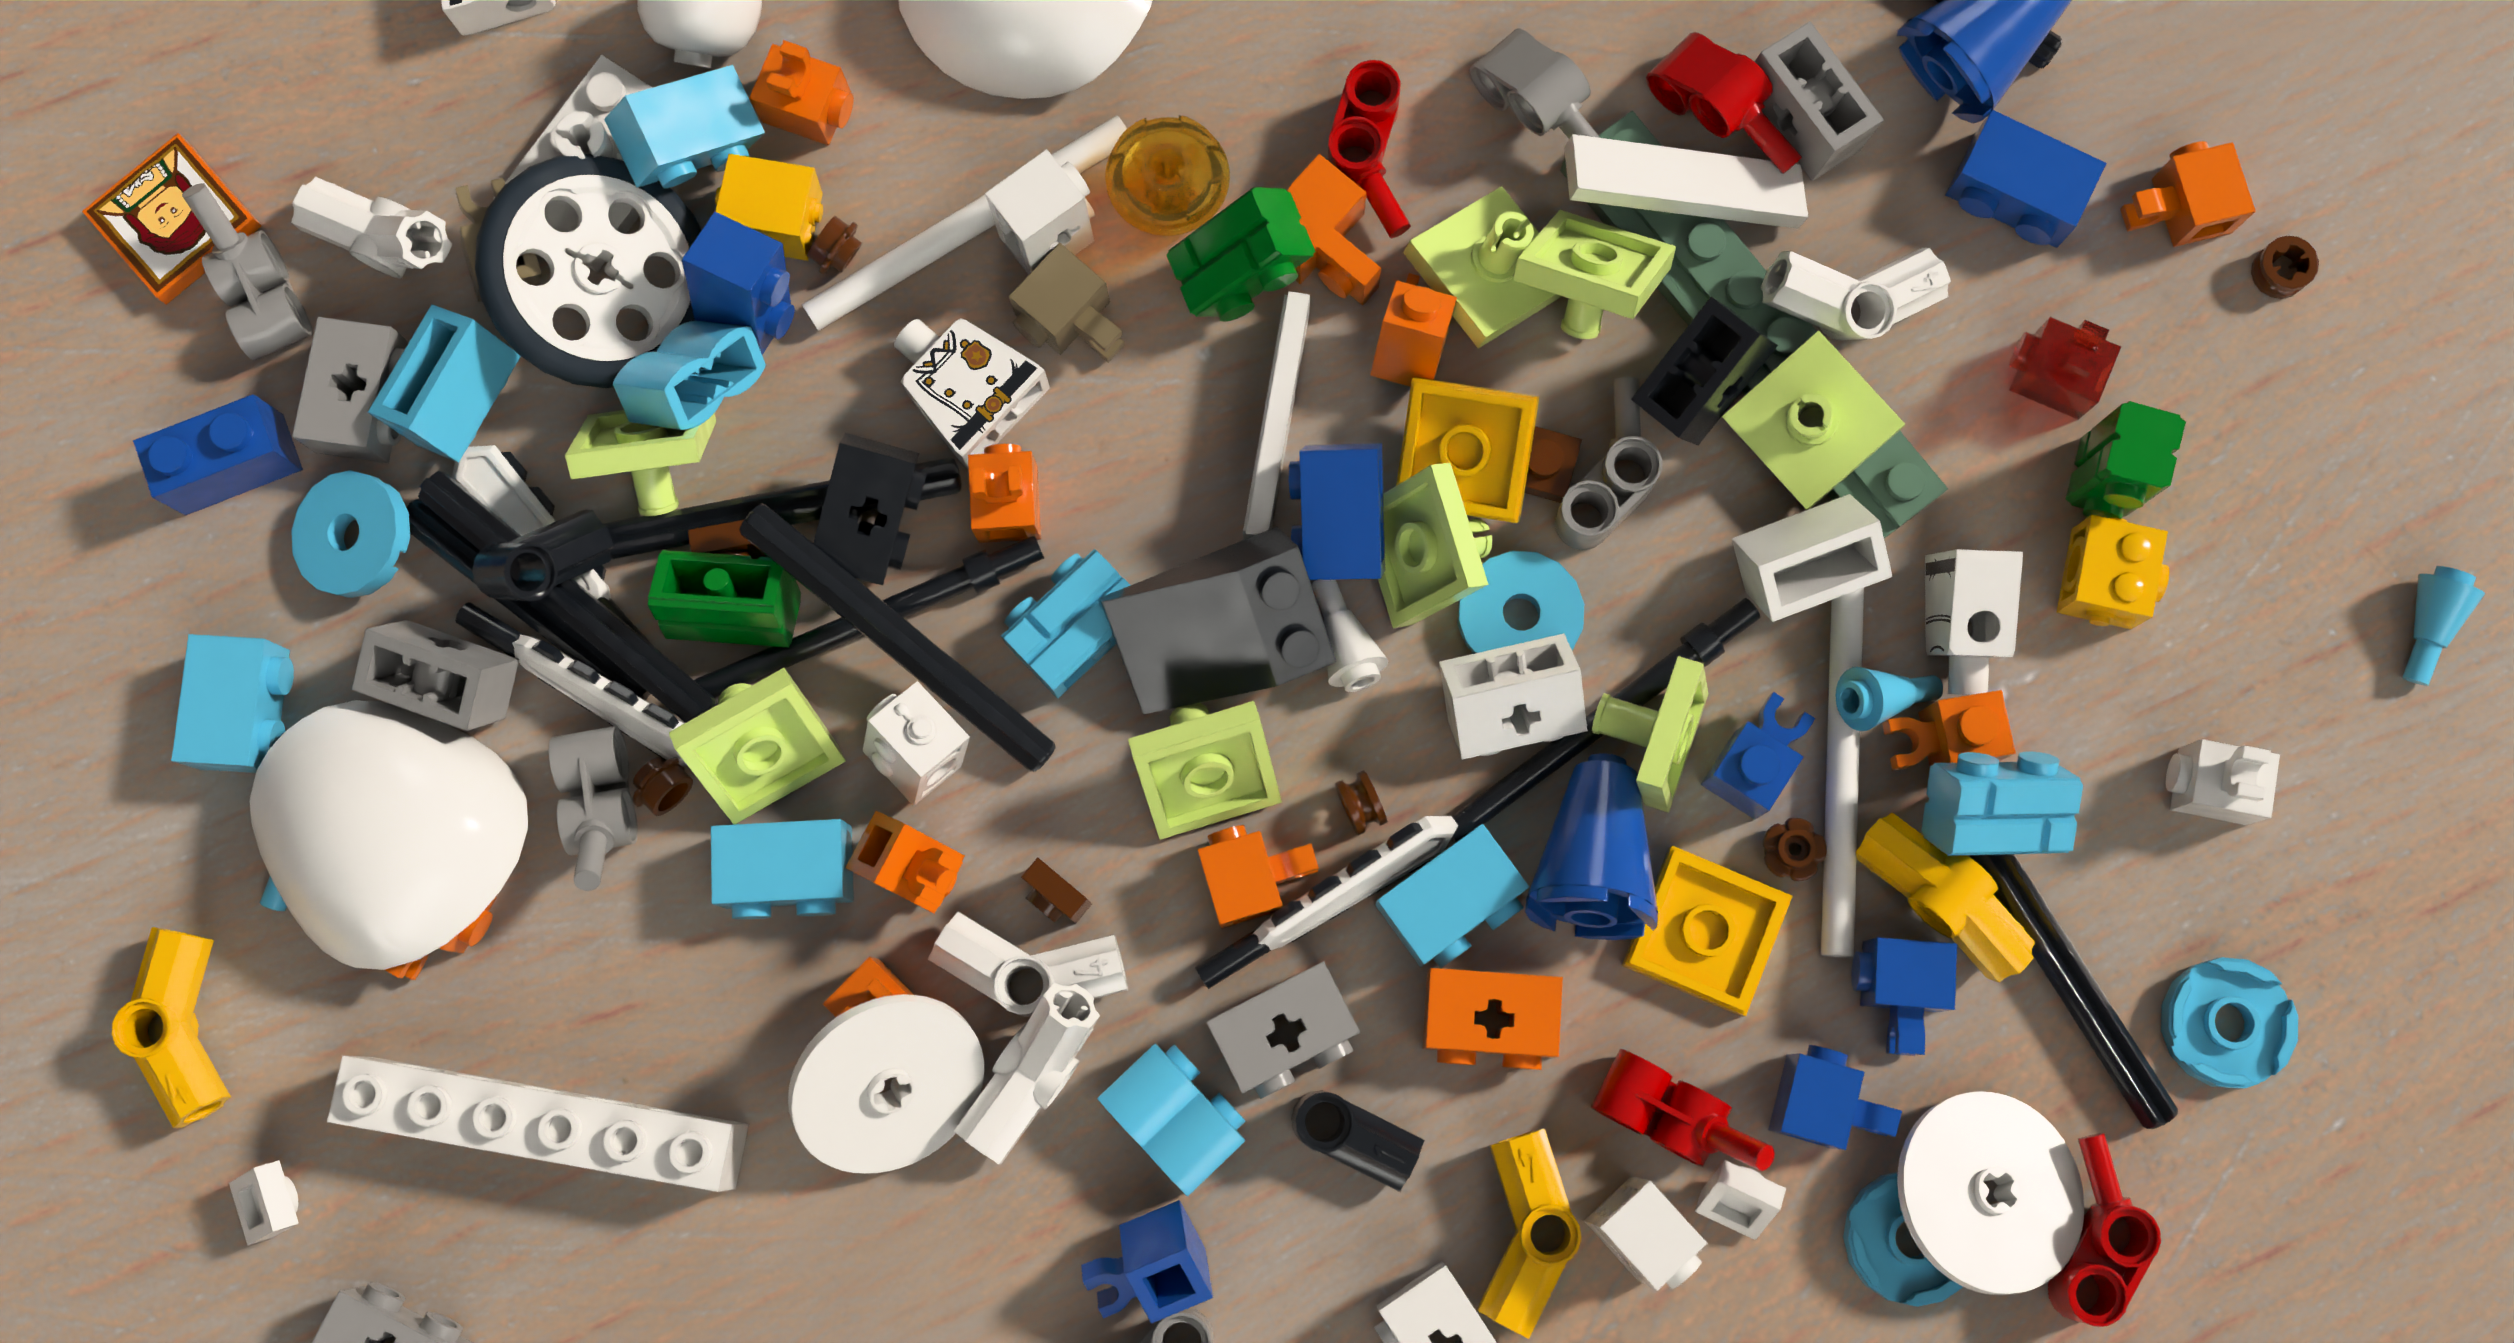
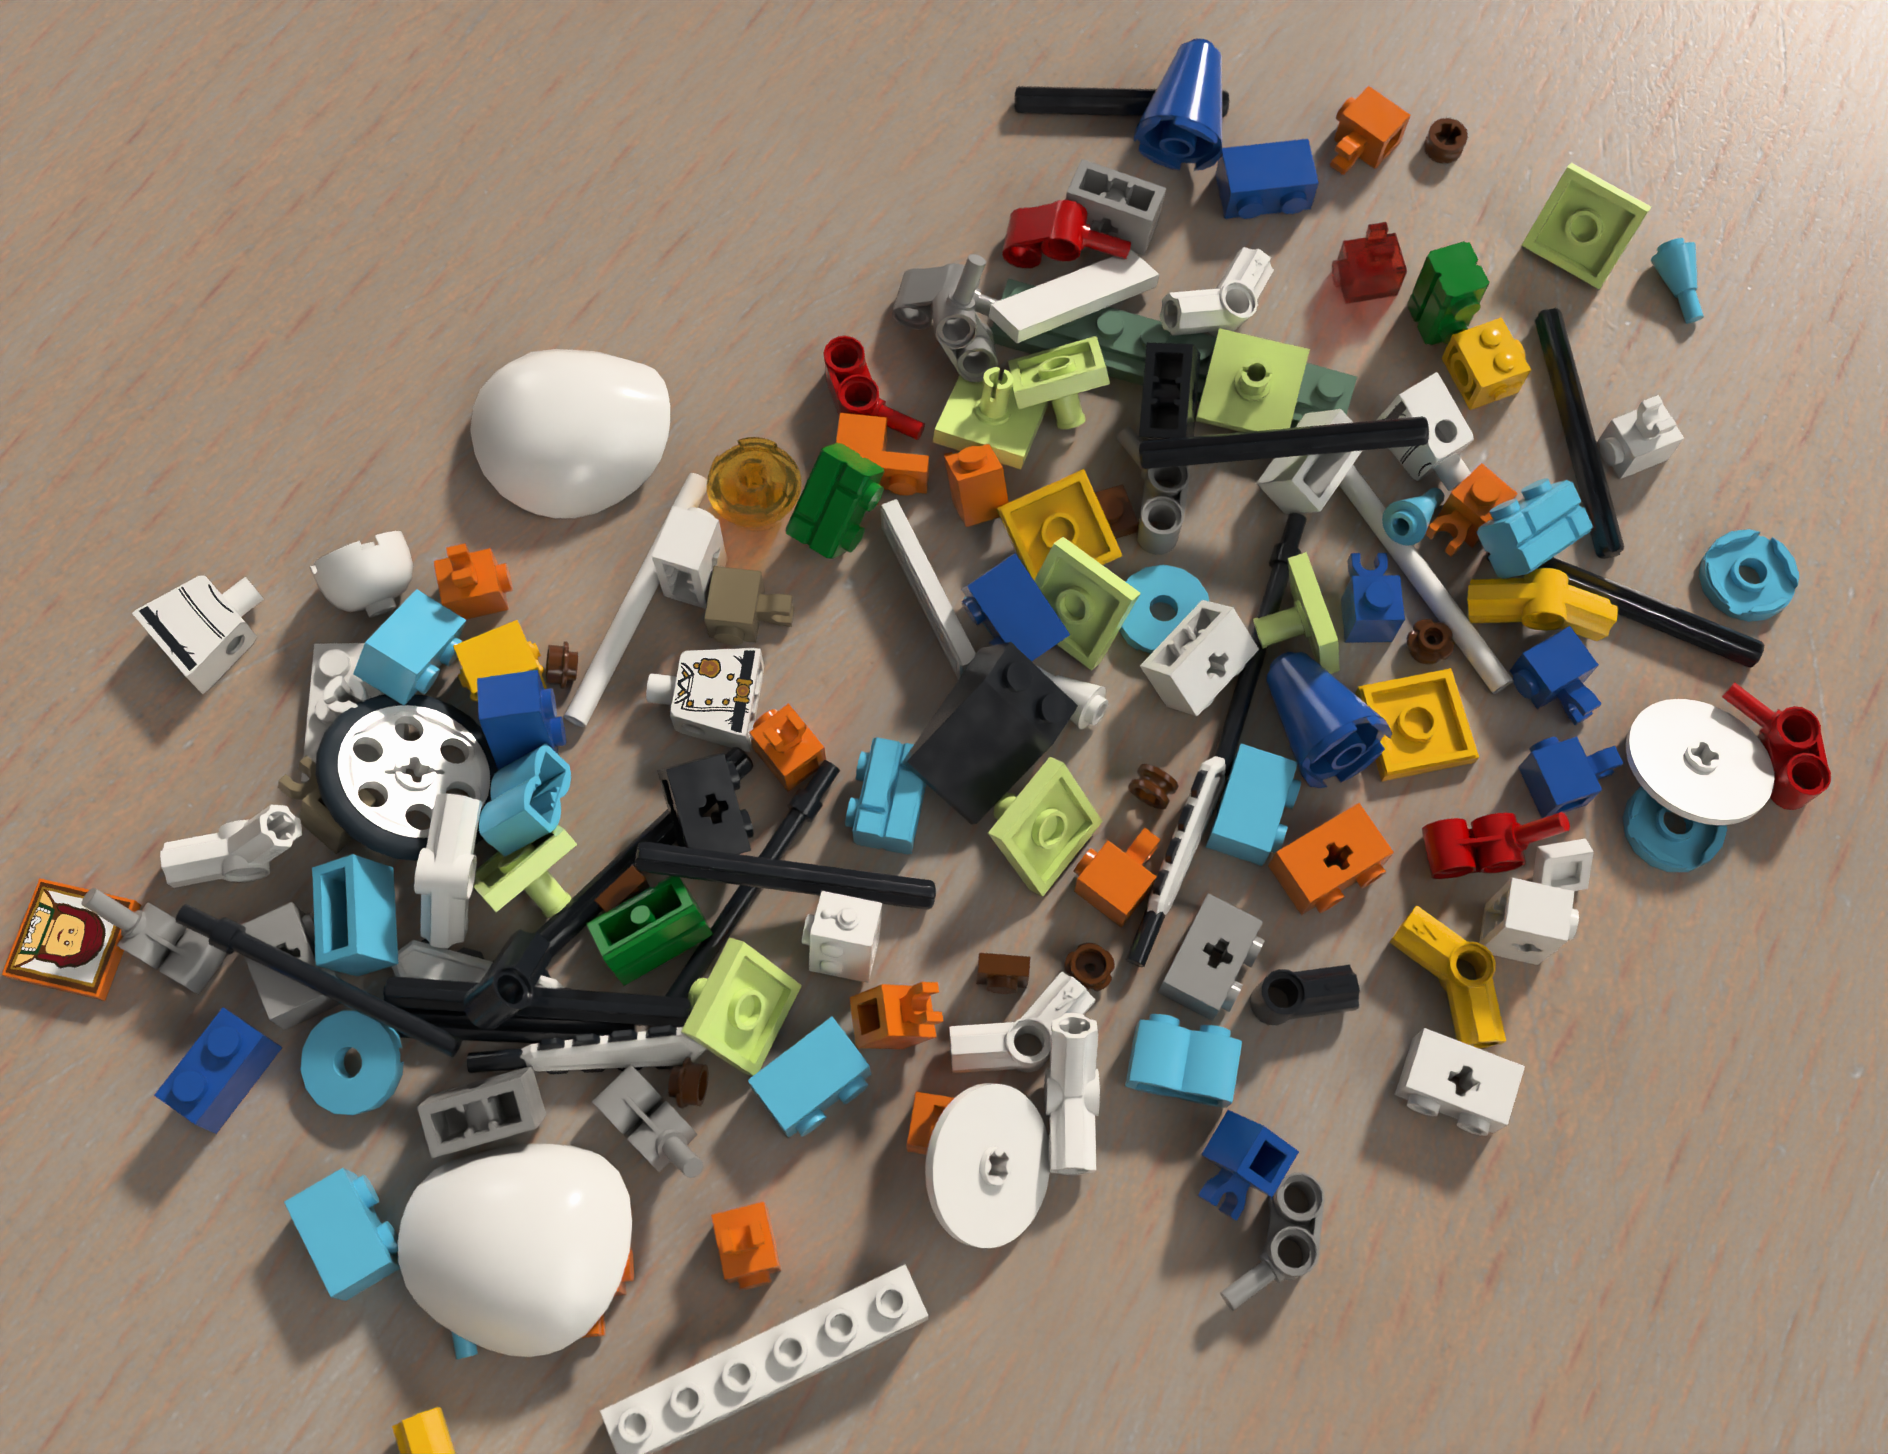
camera: 40 degrees left, 10 degrees down
none -> black bar [175,904,462,1058]
none -> white piece [414,794,482,948]
none -> orange brick [711,1201,781,1290]
none -> light grey beam [932,254,998,382]
none -> reddish brown plate [1064,942,1115,991]
none -> black axle [1139,416,1429,469]
none -> yellowish green tile [1521,163,1651,289]
none -> black axle [1535,308,1624,559]

